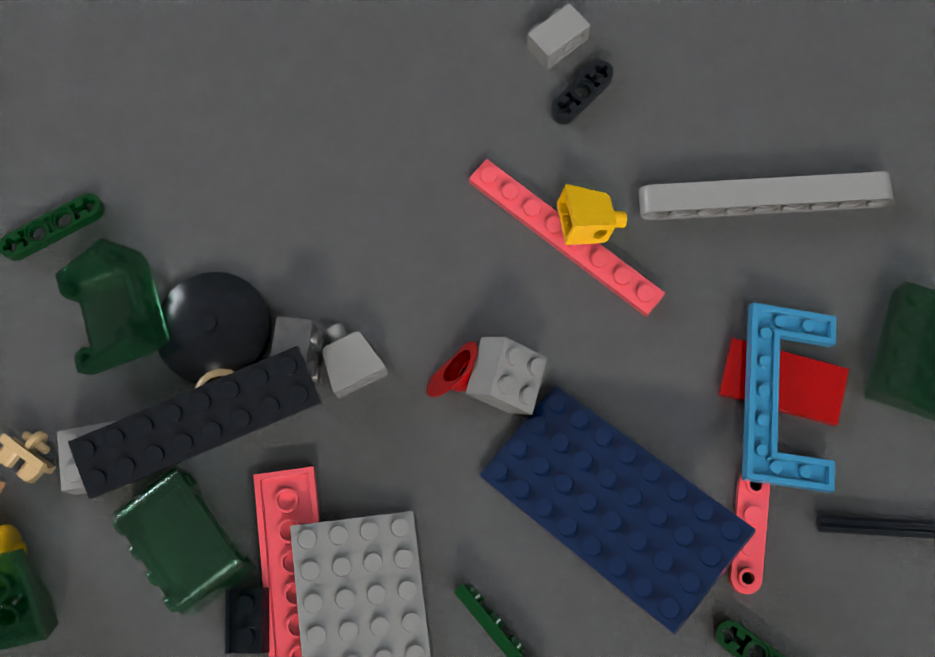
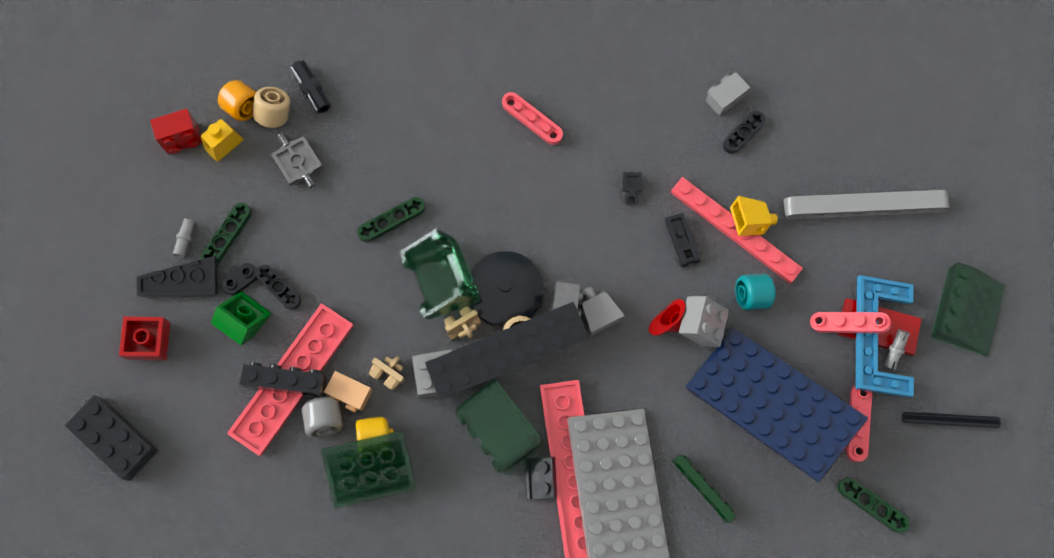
camera: 10 degrees left, 0 degrees up
none -> tan hips [444,306,481,341]
none -> coral plate [502,92,563,145]
none -> black plate [622,172,642,205]
none -> black plate [665,213,700,268]
none -> teal head [735,273,776,311]
none -> coral plate [810,312,891,333]
none -> light grey pin [884,329,910,370]

